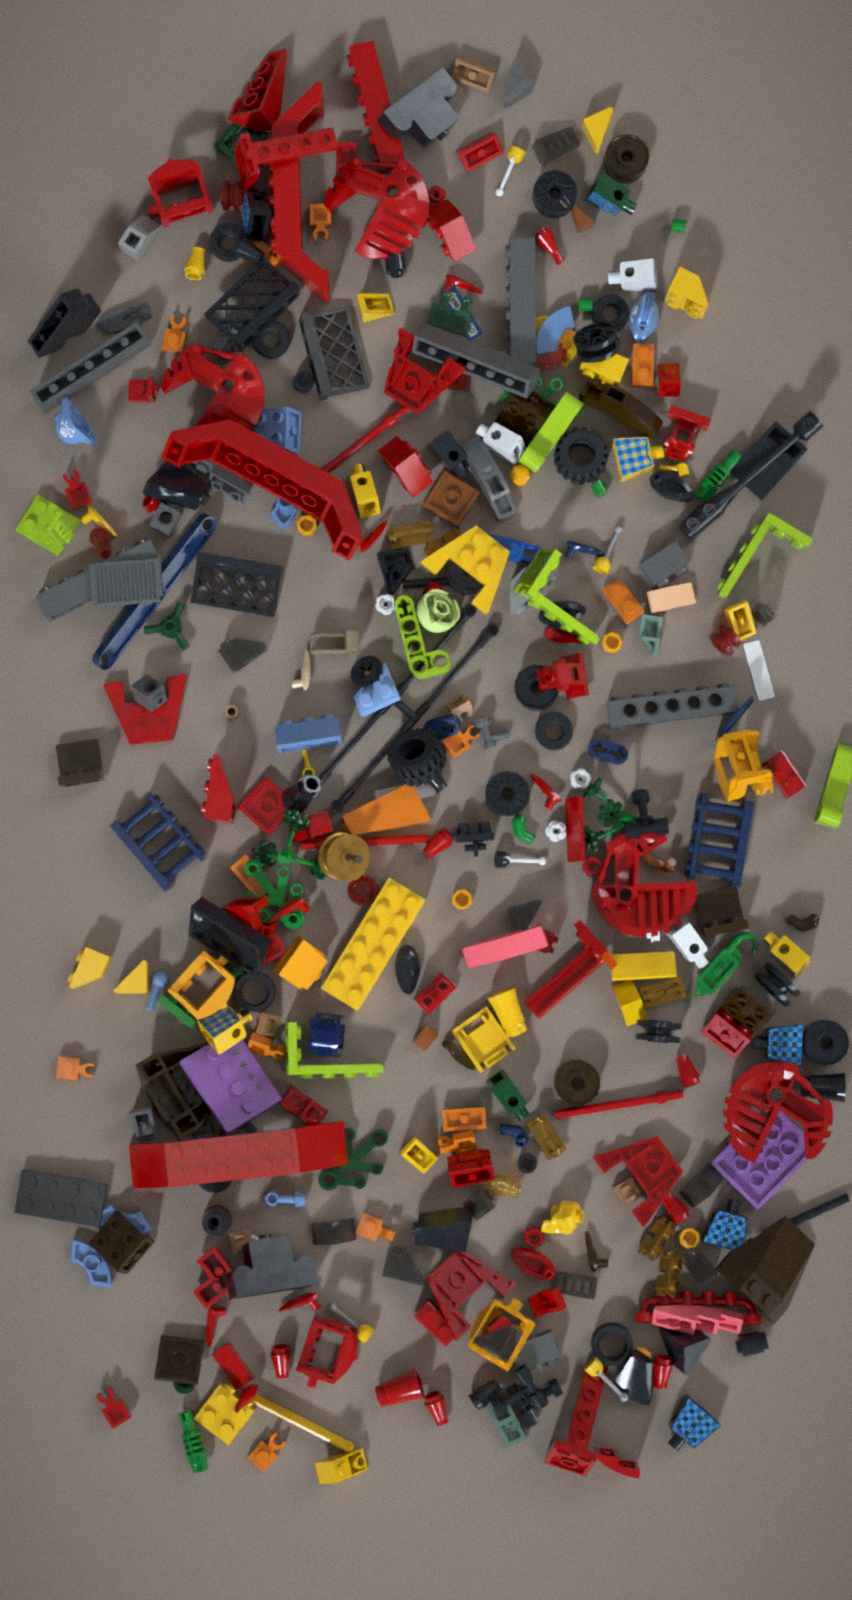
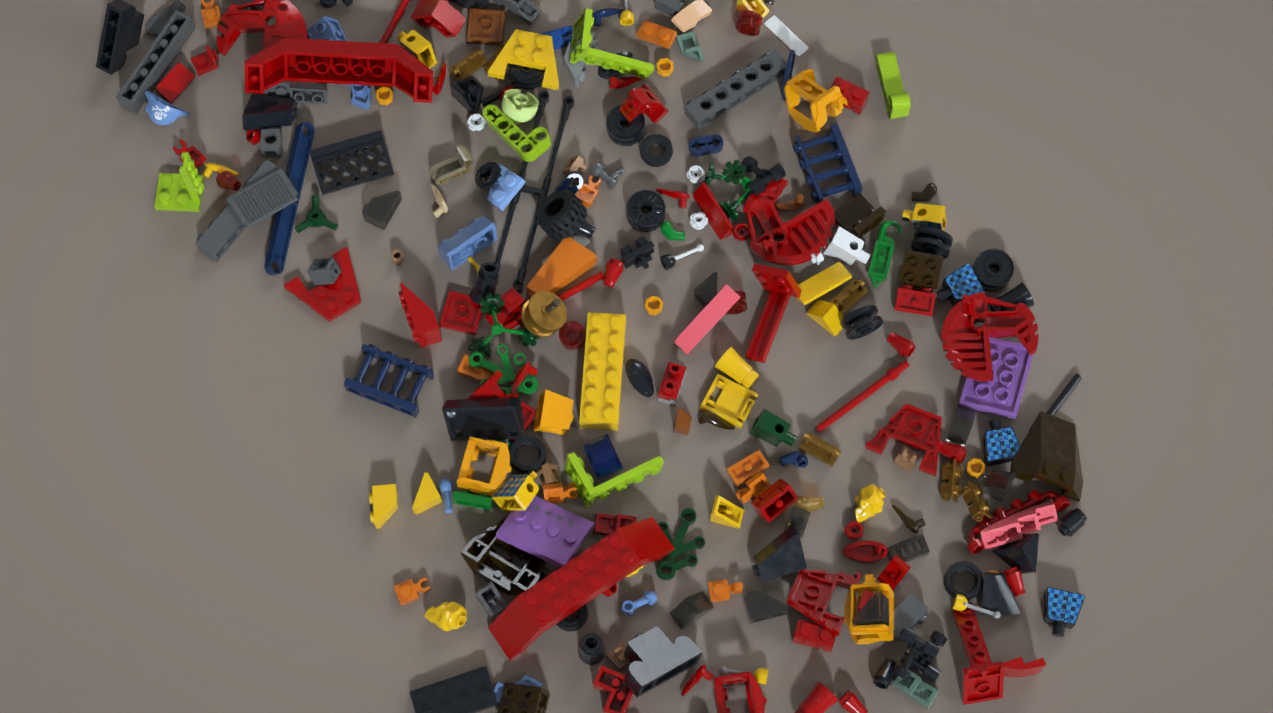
camera: 30 degrees left, 15 degrees down
dark brown bracket [56,738,105,787] -> none
black bush [517,1154,537,1174] -> none
dark brown wheel [554,1060,600,1106] -> none
none -> red slope [155,62,195,104]
none -> yellow head [424,601,467,631]

